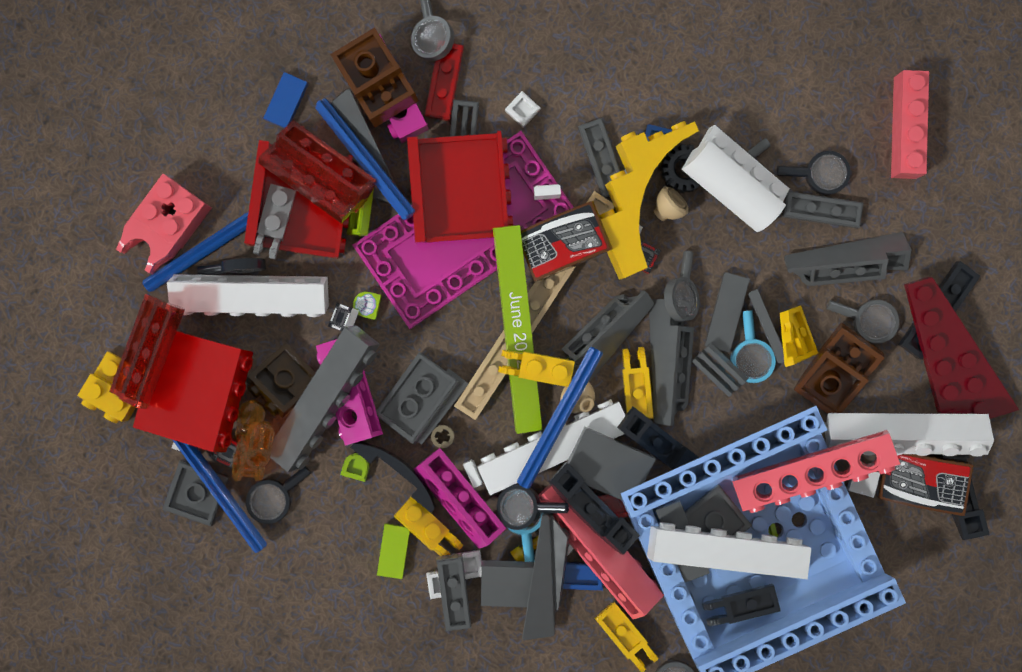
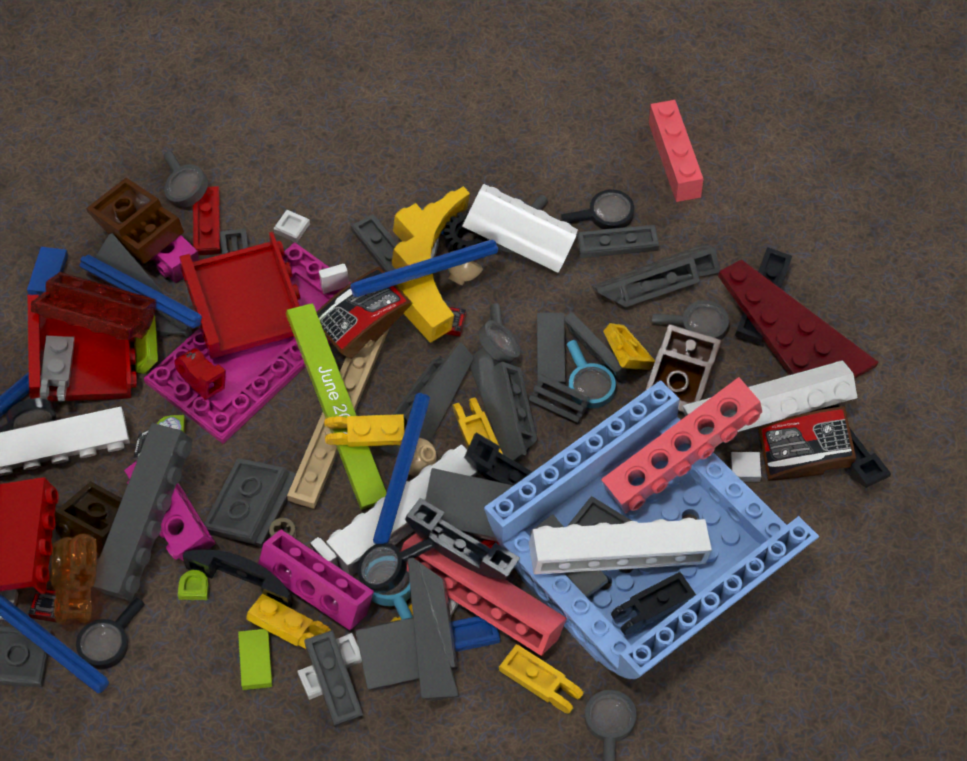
camera: 15 degrees left, 30 degrees down
none -> red leg [174,348,226,400]
none -> blue axle [350,240,498,297]

